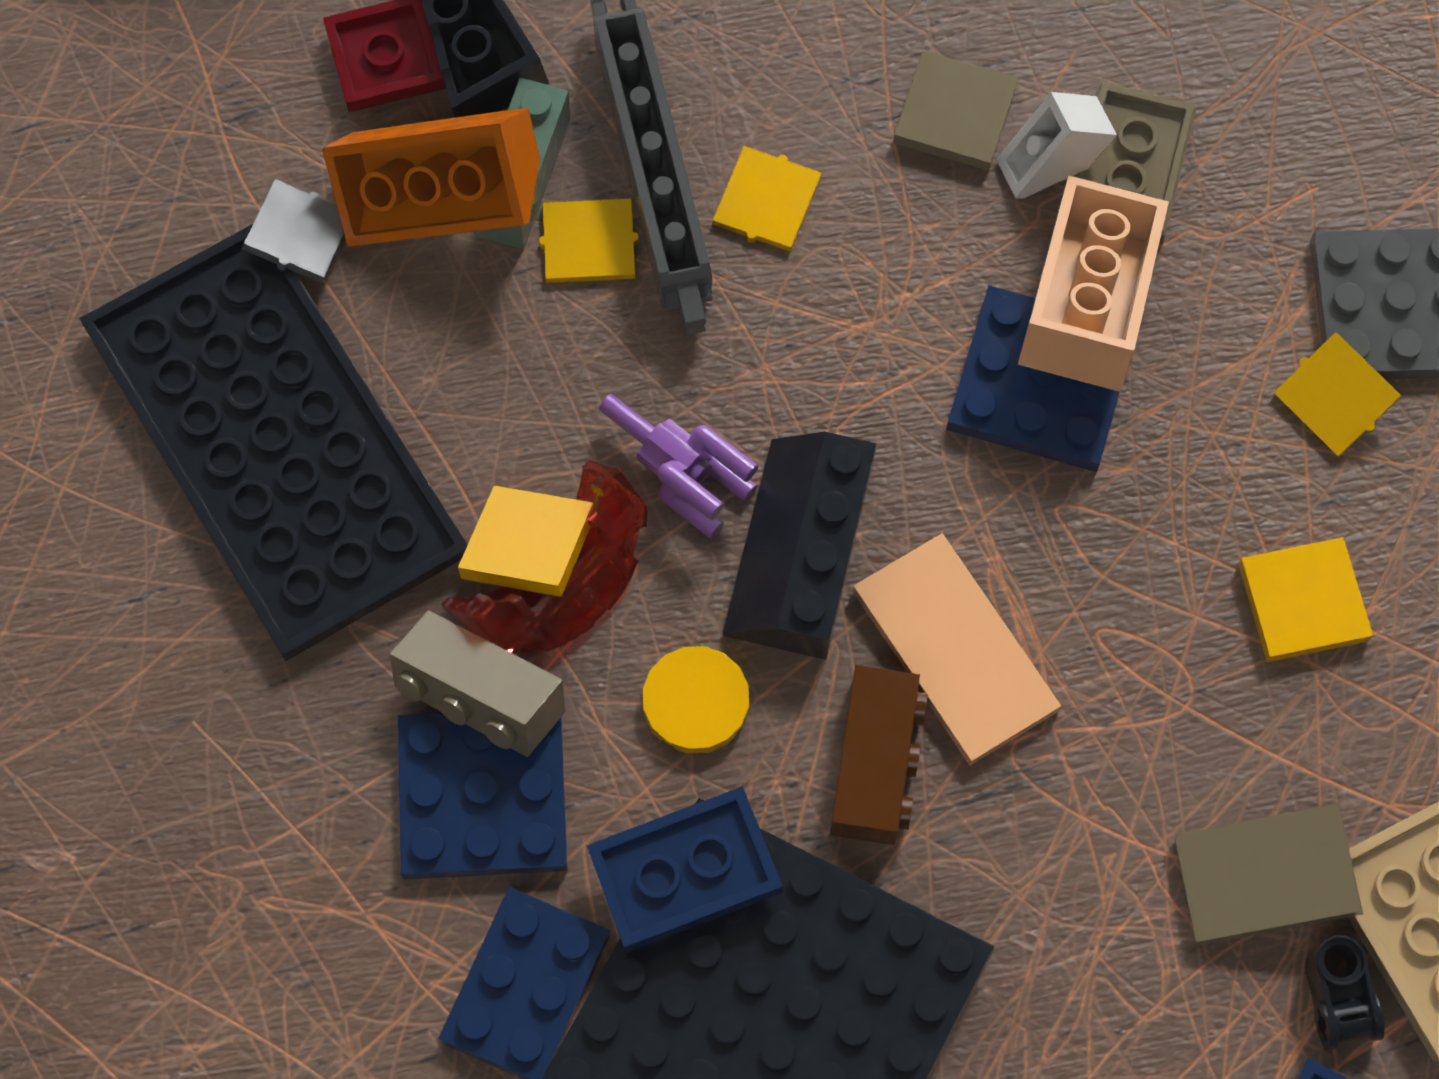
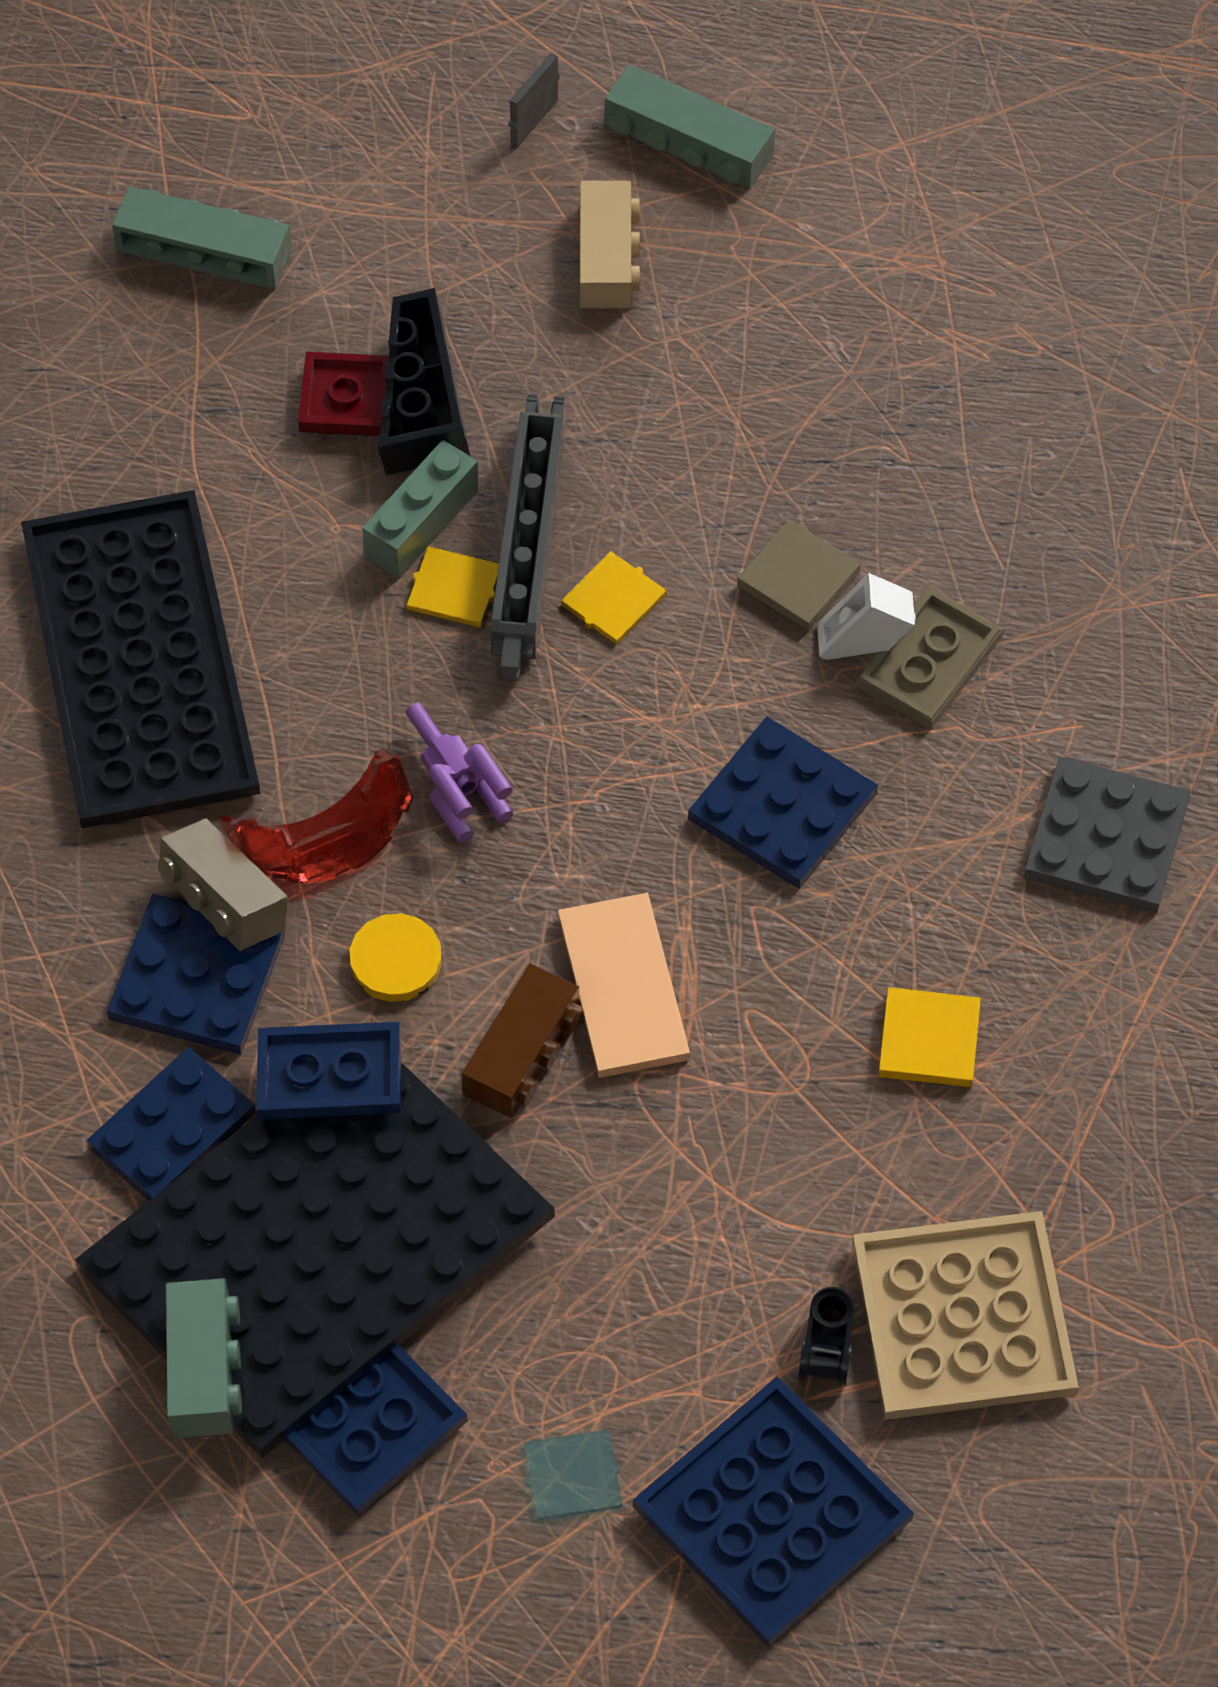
camera: 20 degrees right, 10 degrees down
piece [242,179,344,283] -> none
orange slope [322,107,540,247] -> none
yellow tile [458,486,596,597] -> none
black slope [723,431,877,660] -> none
light nougat brick [1018,175,1169,392] -> none
dark tan tile [1174,803,1363,946] -> none
yellow piece [1274,332,1402,457] -> none

